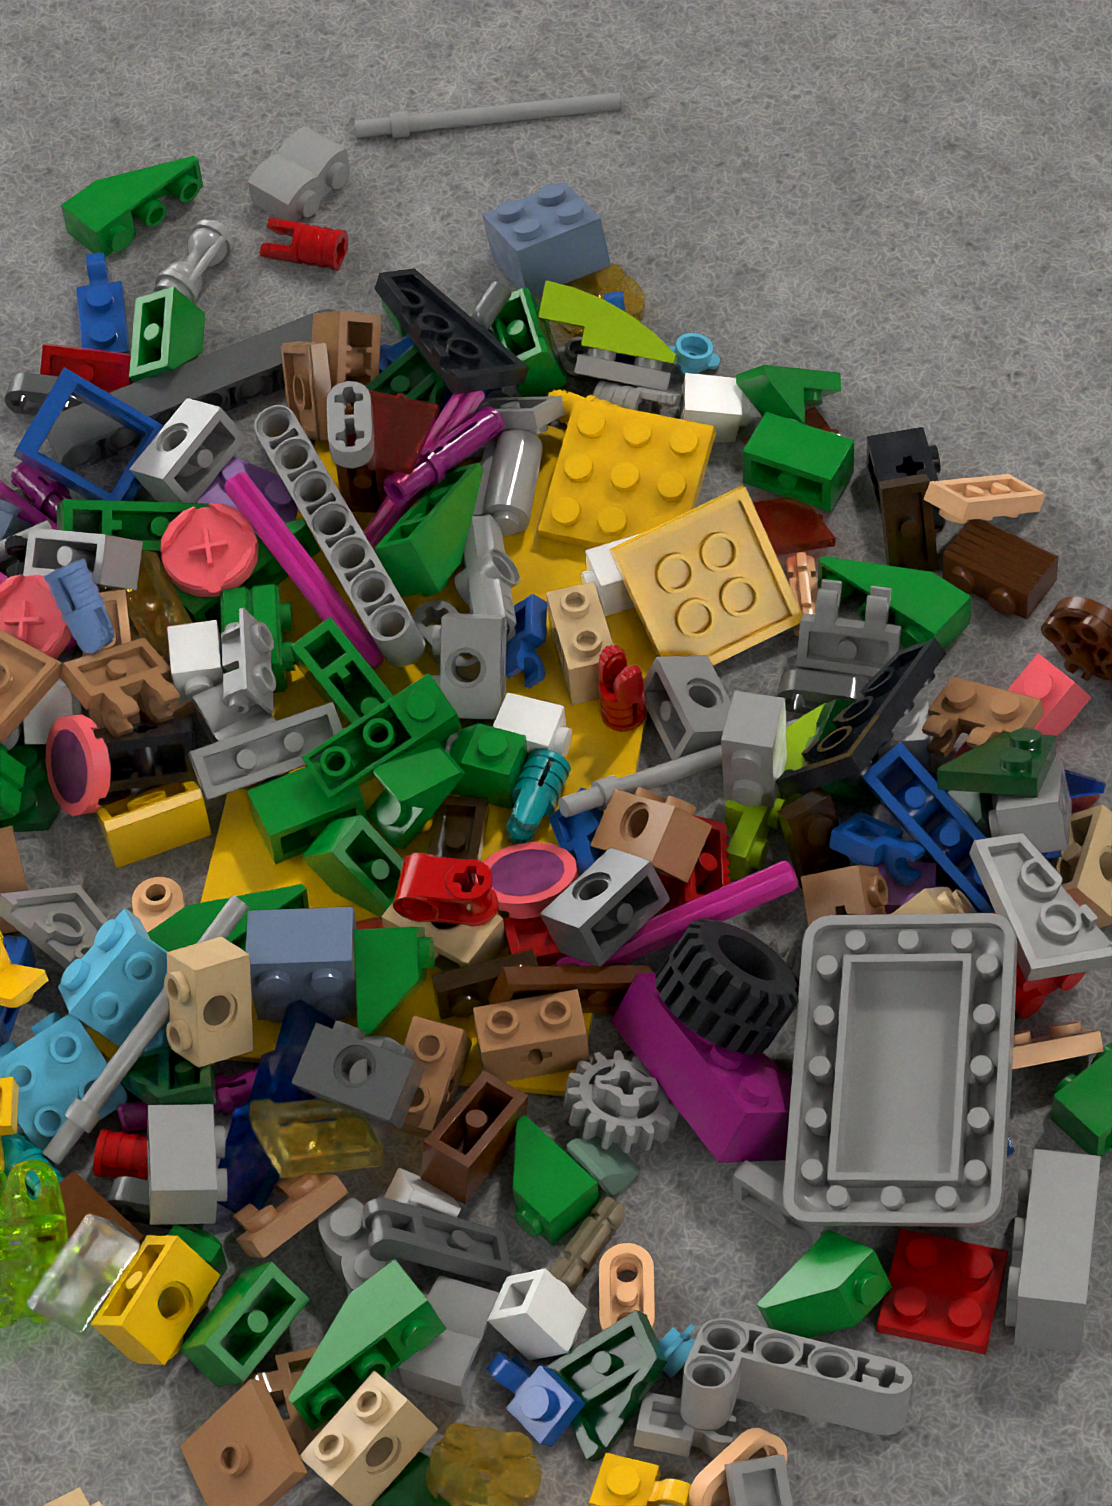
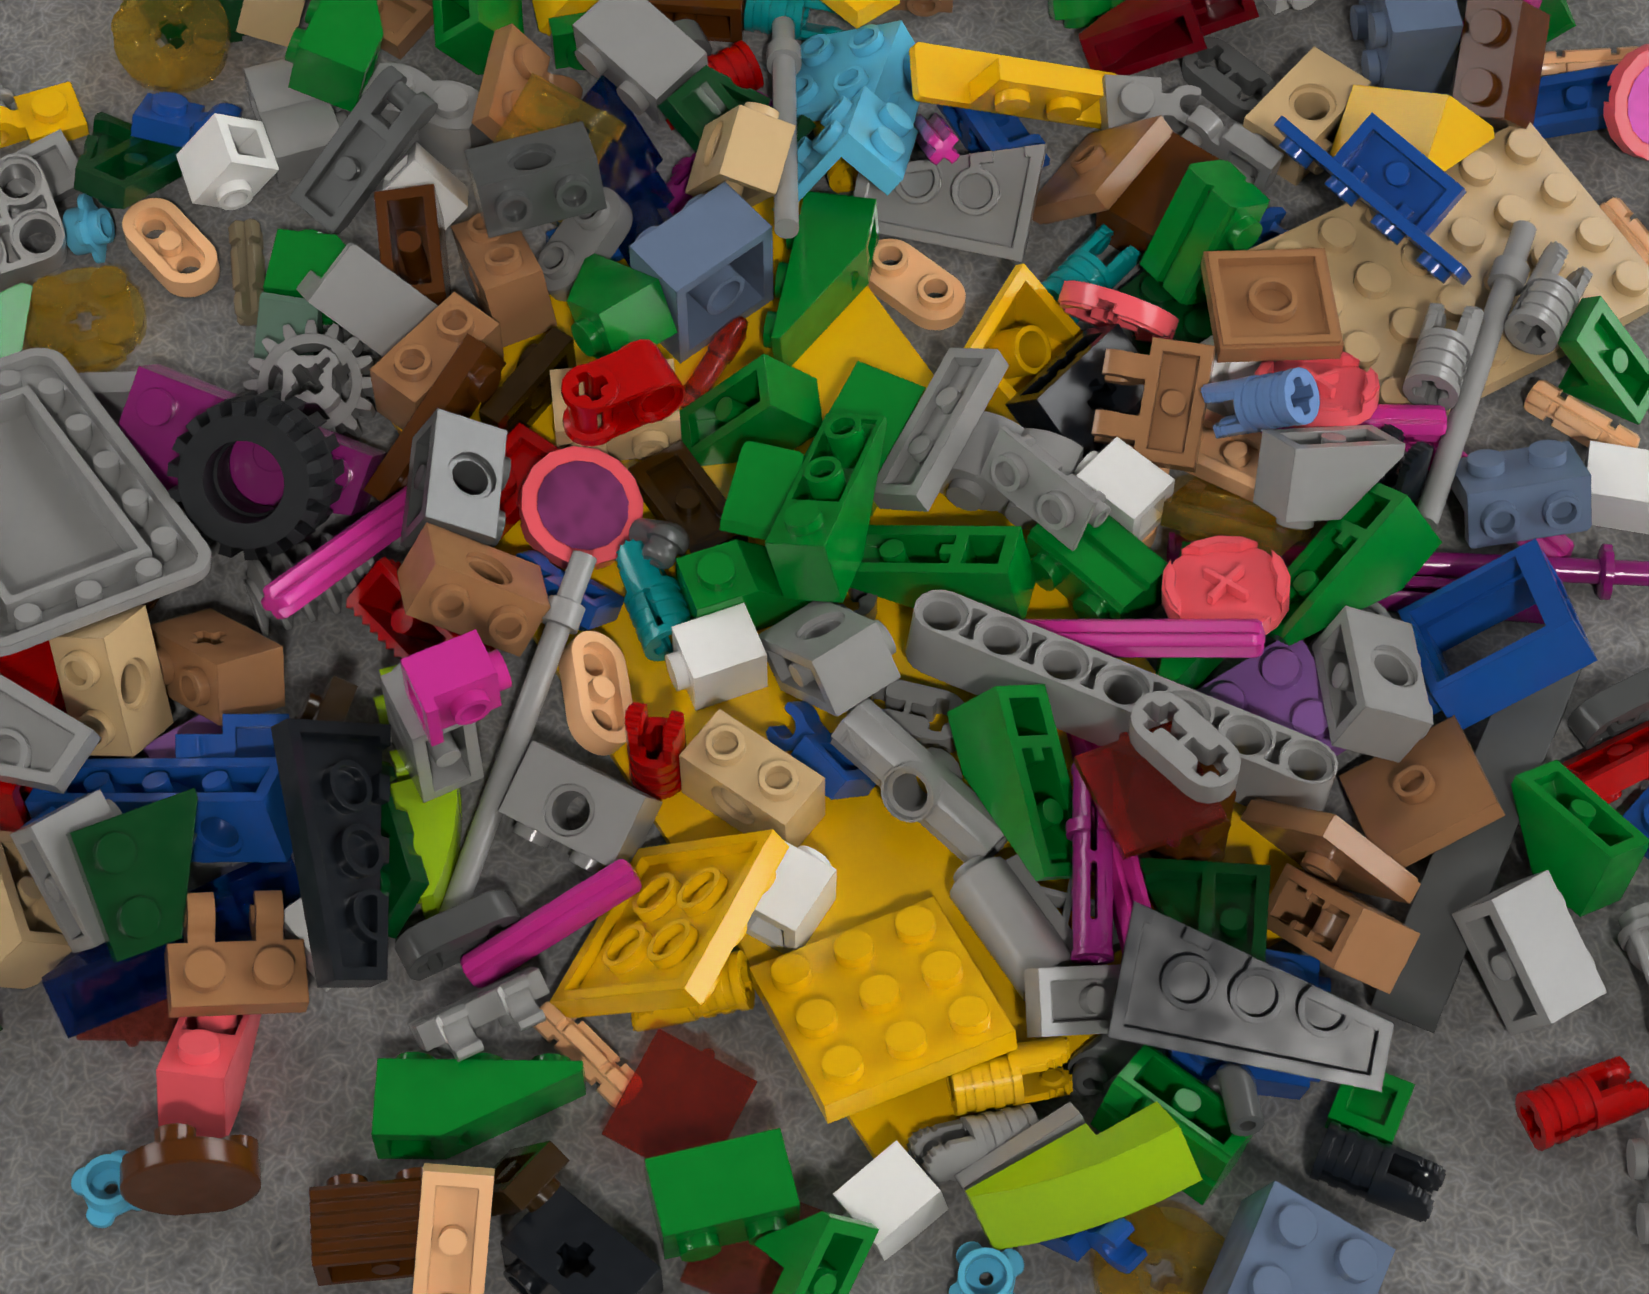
camera: 135 degrees right, 5 degrees up
none -> clear yellow plate [25,266,147,373]
none -> light grey panel [296,242,438,357]
none -> dark pink brick [400,629,512,747]
none -> dark pink axle [460,859,642,988]
none -> light nougat plate [558,631,633,756]
none -> dark grey arm [629,518,690,569]
none -> dark pink axle [914,113,960,166]
none -> teal hinge [1041,224,1142,324]
none -> black hinge [1309,1120,1446,1222]
none -> medium nougat plate [1339,715,1506,868]
none -> light grey brick [1452,870,1607,1036]

